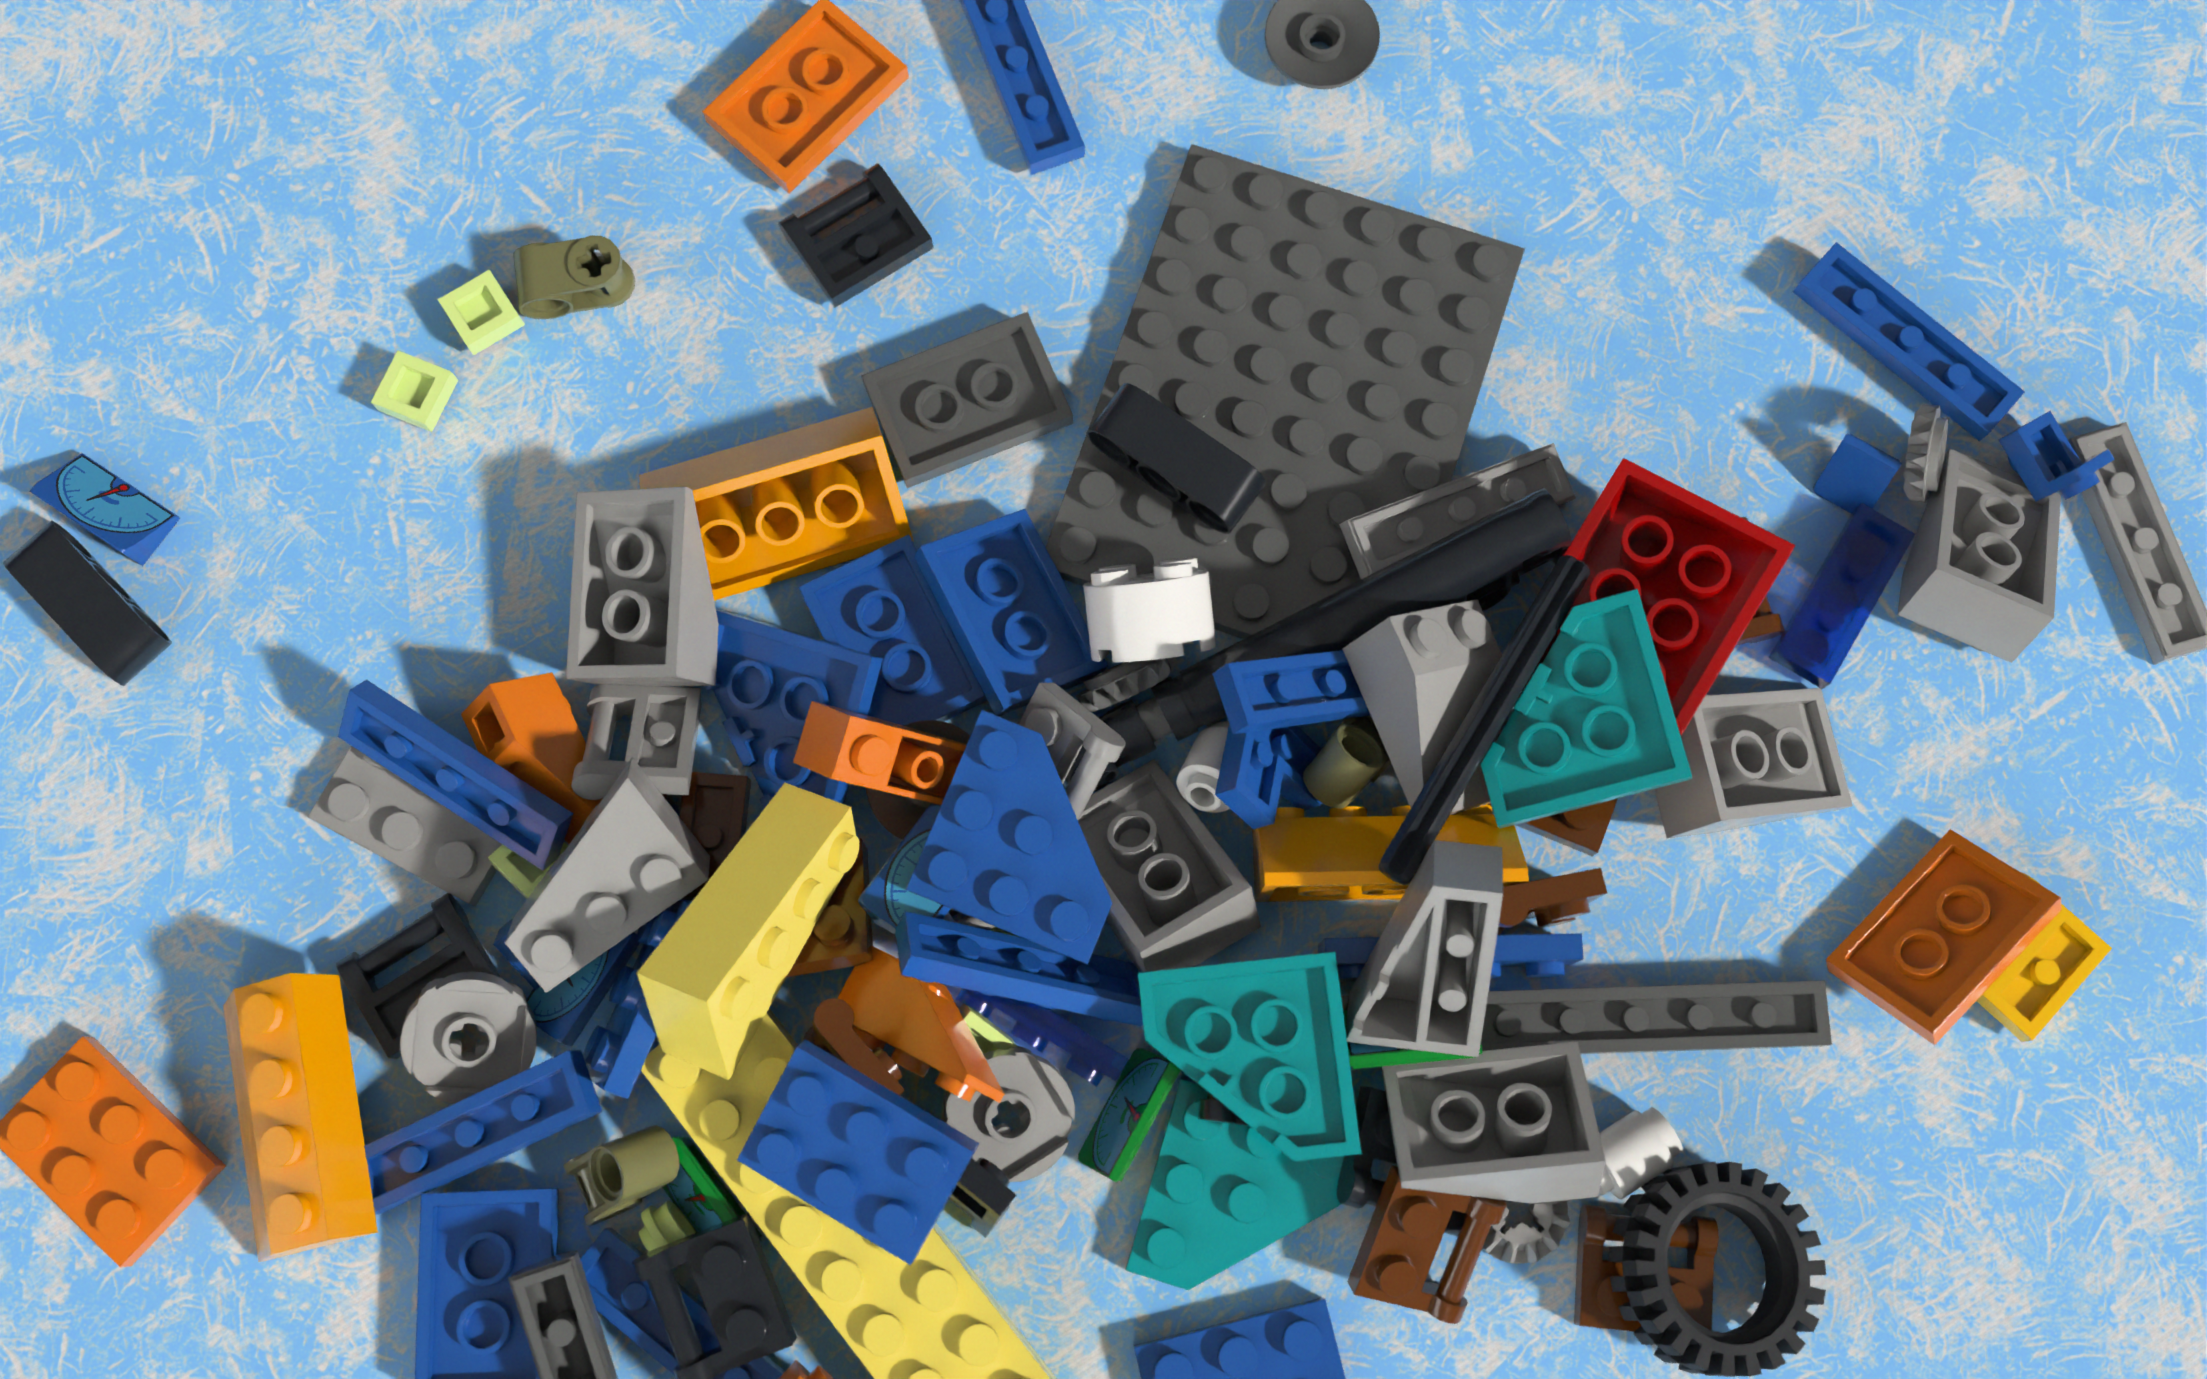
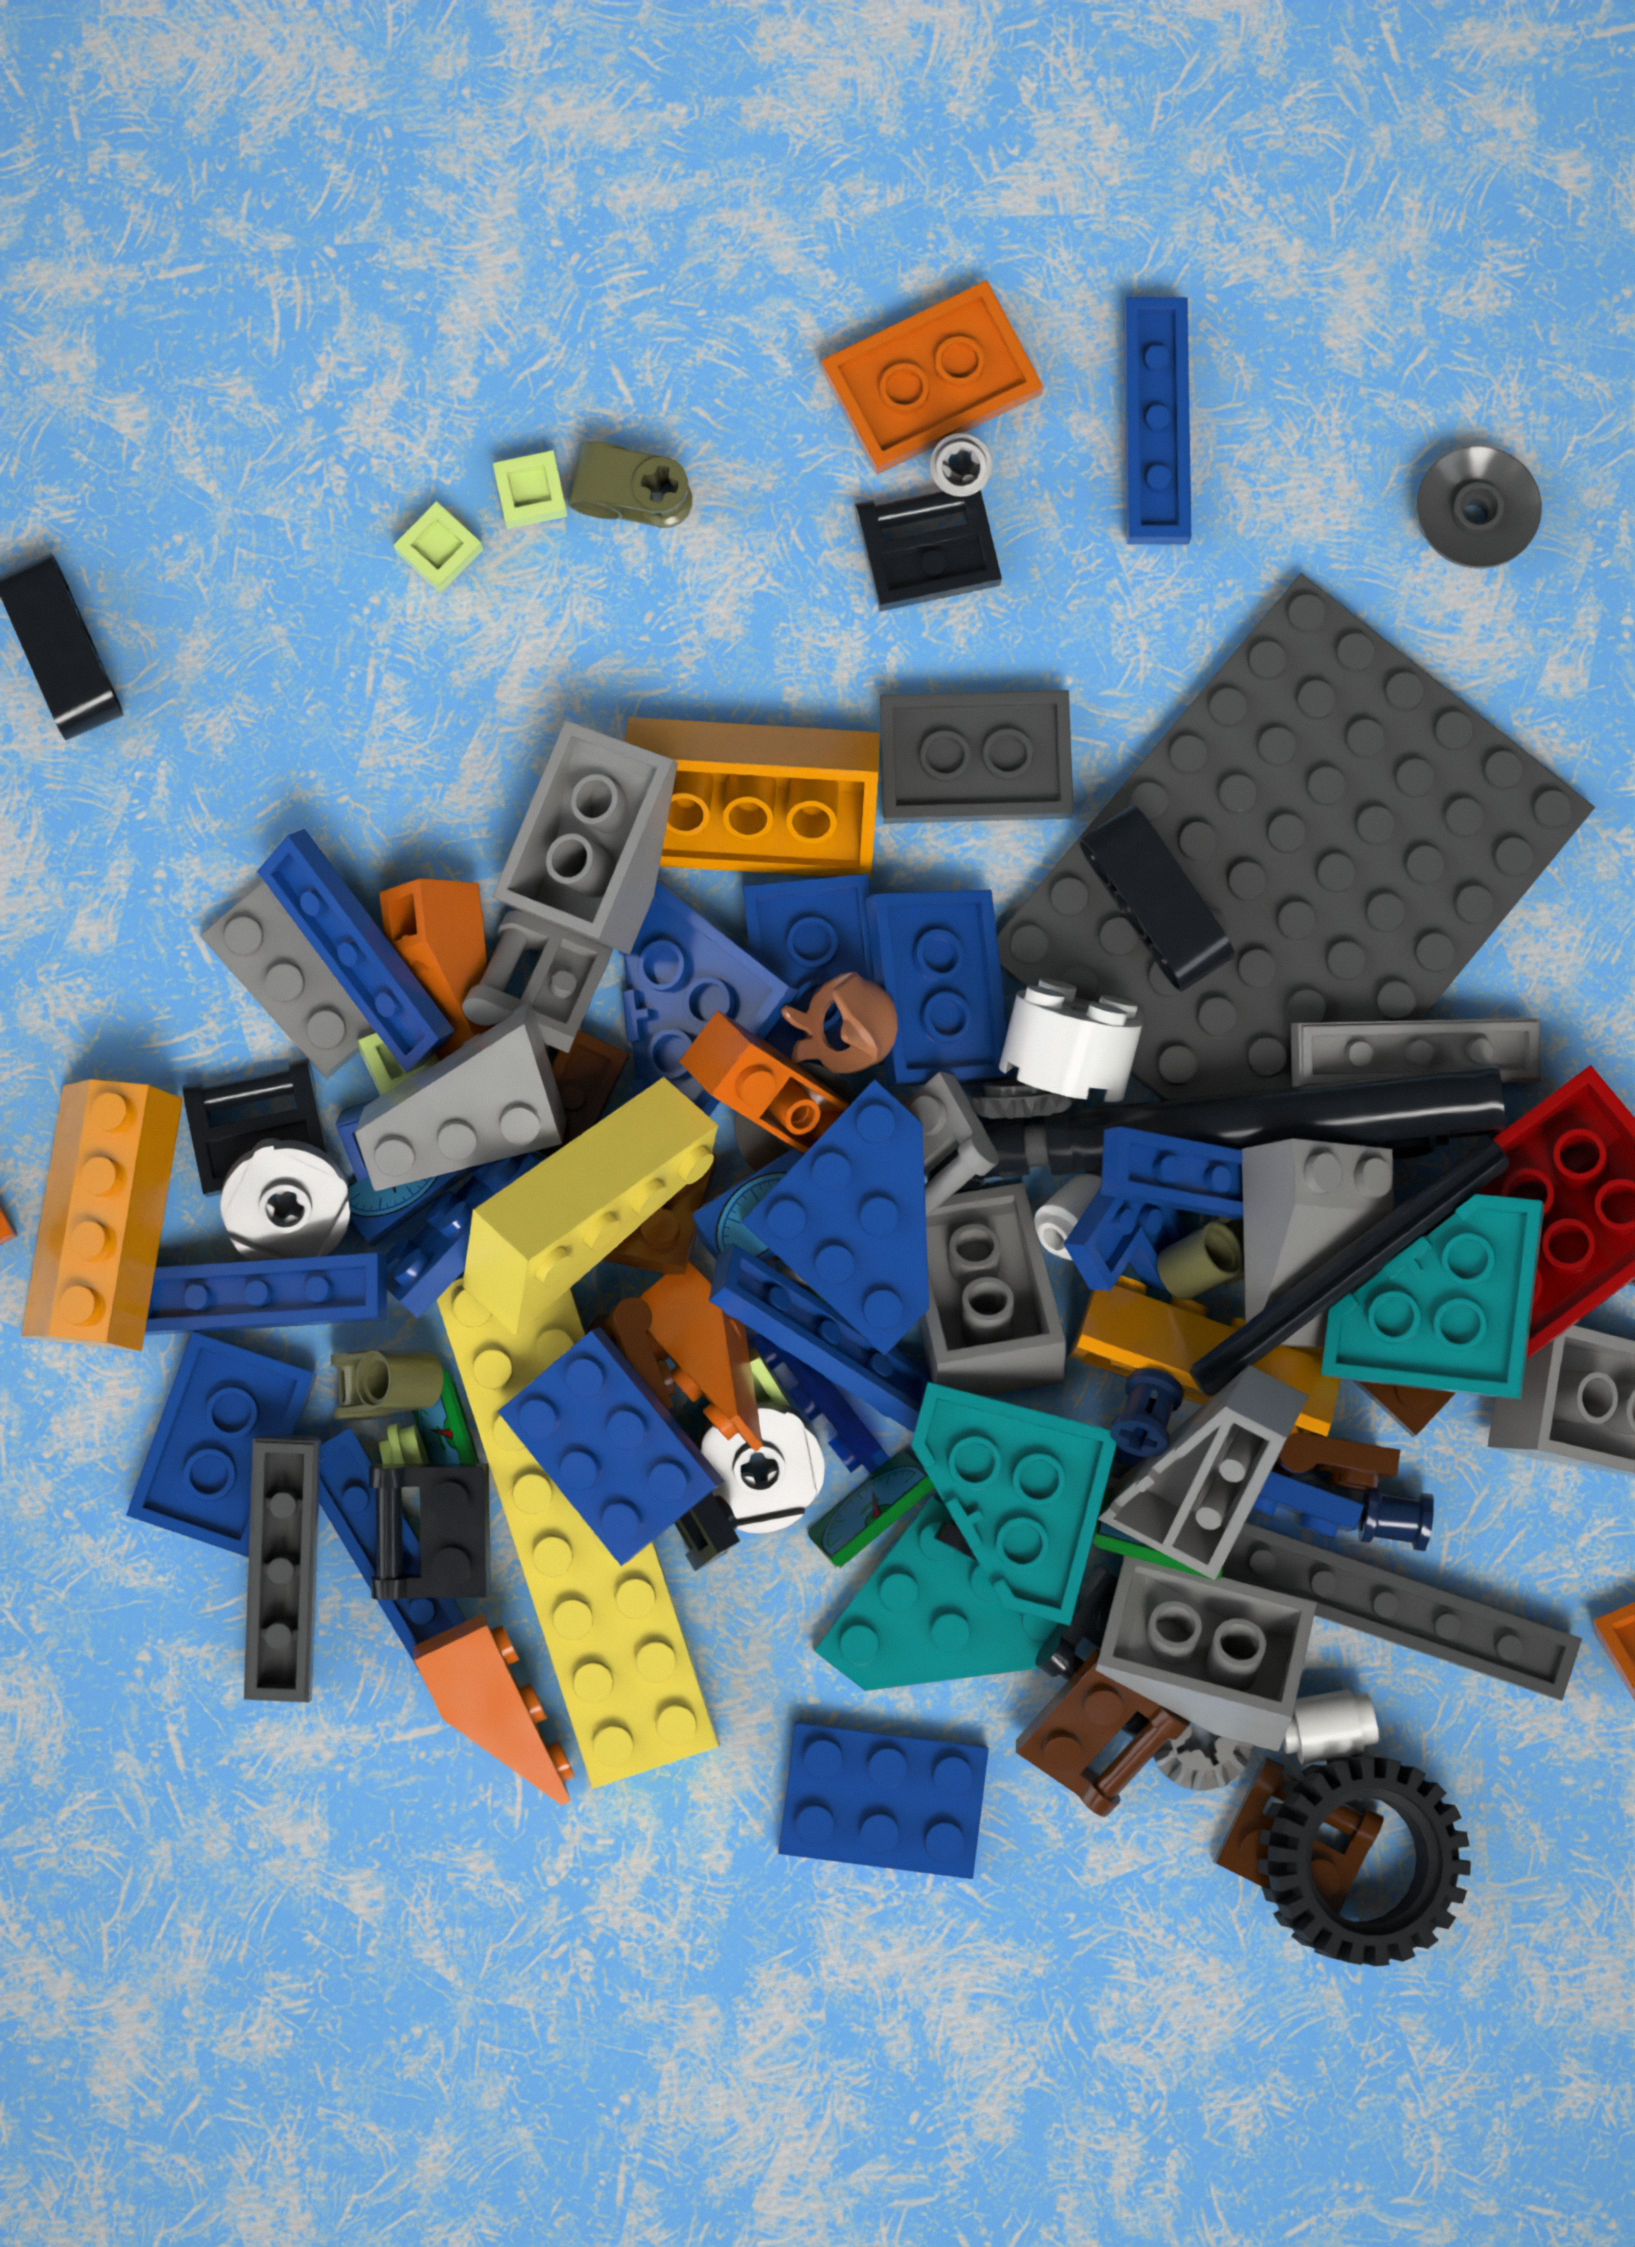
camera: 20 degrees right, 5 degrees up
slope [29,453,180,566] -> none
none -> nougat piece [781,972,898,1073]
none -> light grey cone [930,433,993,497]
none -> dark blue bush [1110,1369,1184,1457]
none -> dark blue bush [1358,1486,1434,1551]

